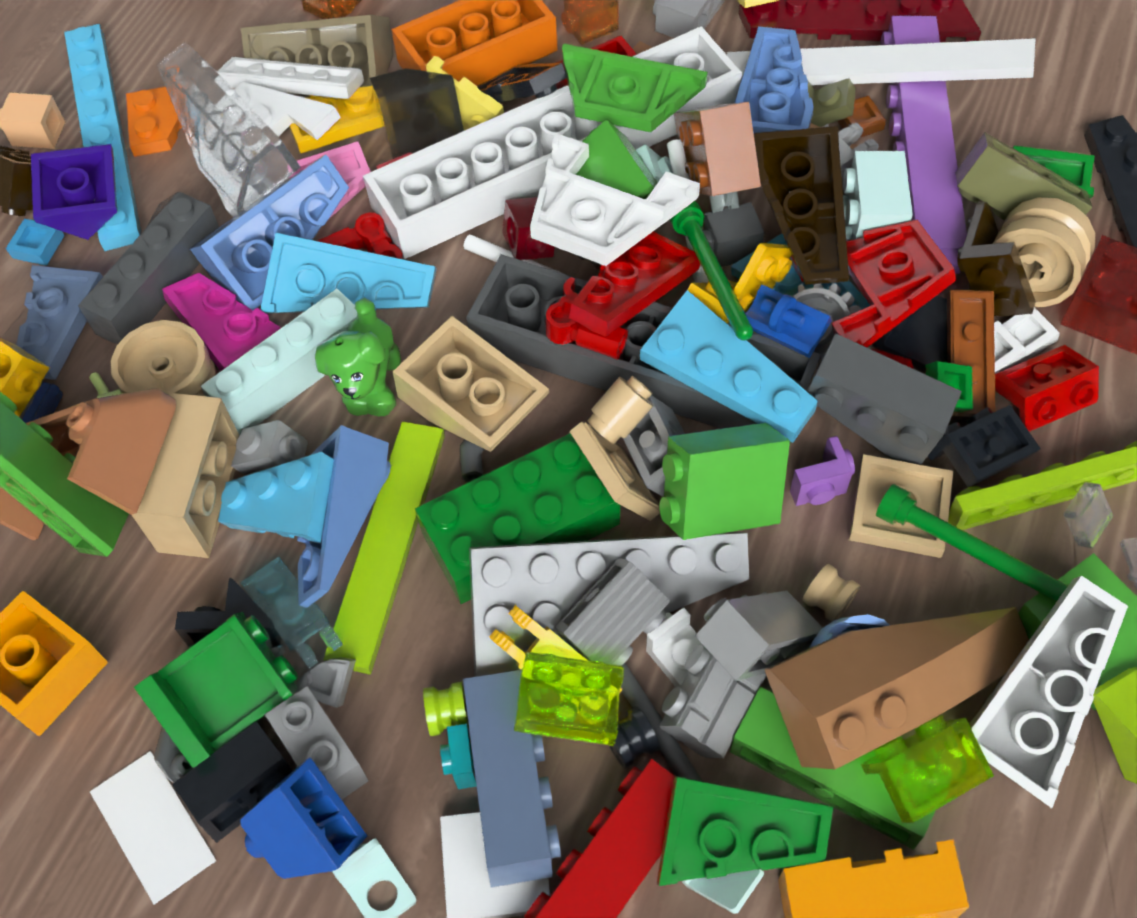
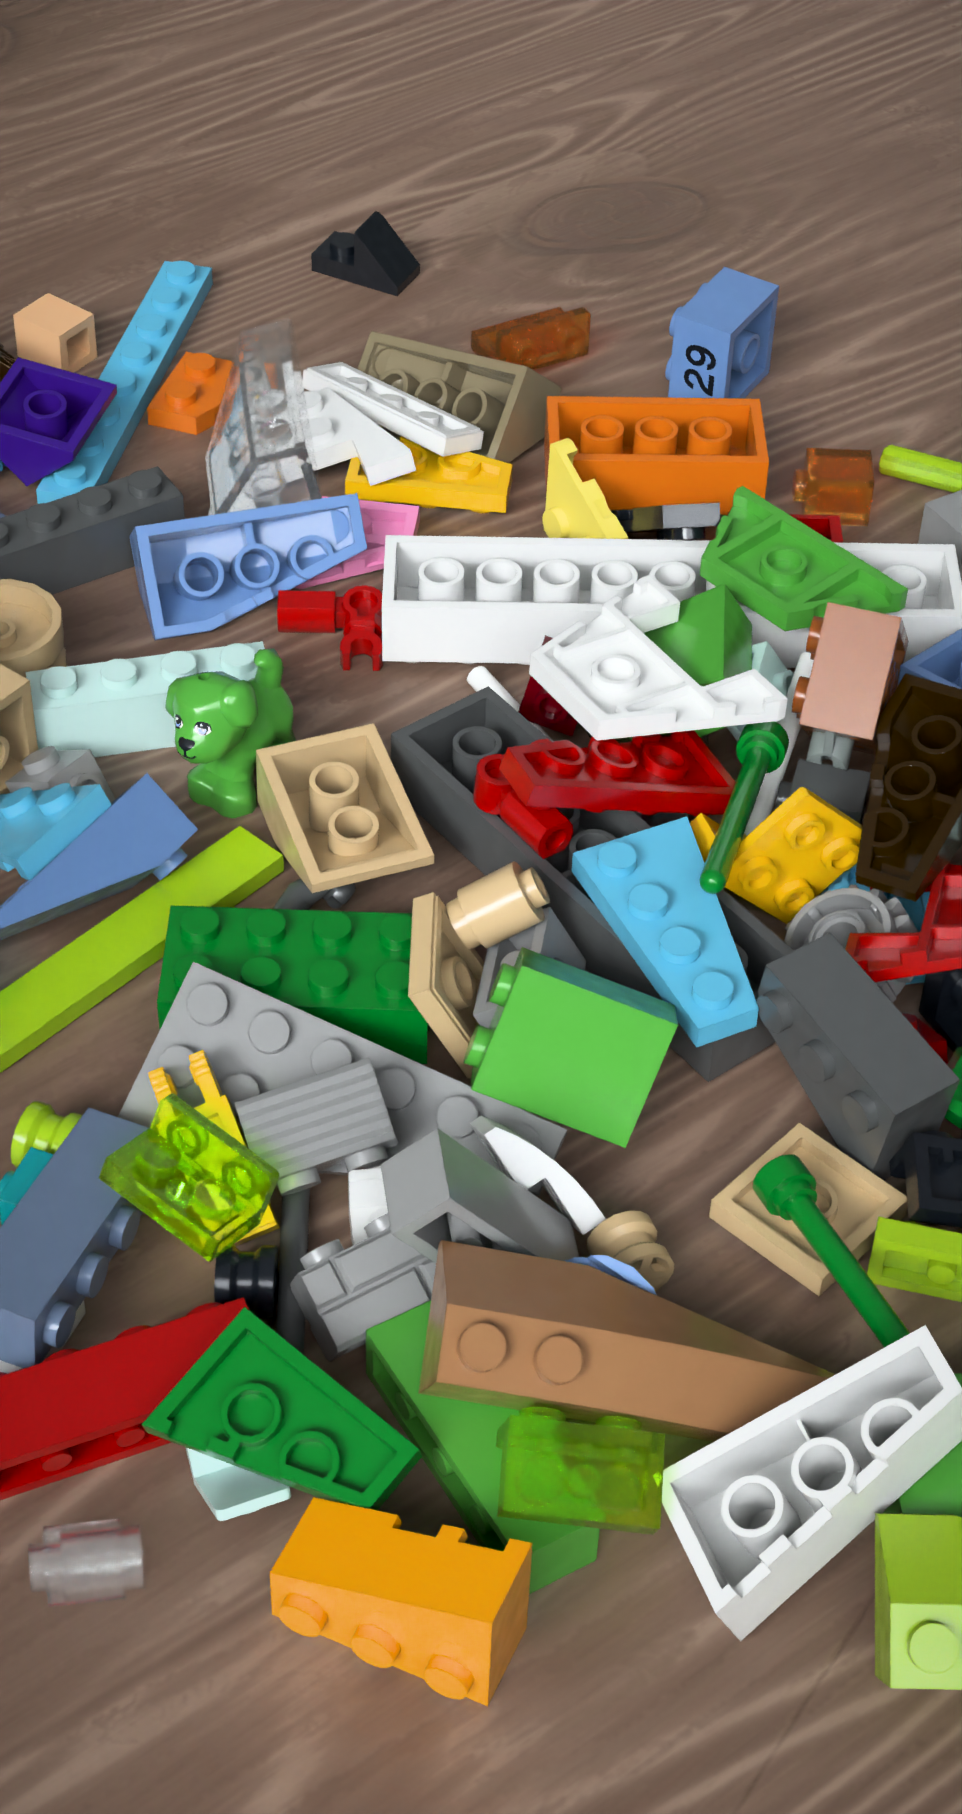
camera: 25 degrees right, 15 degrees down
dark pink wing [162,273,281,371] -> none
medium azure wing [261,233,437,313] -> none
clear smoke slope [370,68,464,159] -> none
blue hips [745,284,832,358] -> none
medium lavender bracket [790,436,855,506] -> none
none -> white slope [470,1116,606,1235]

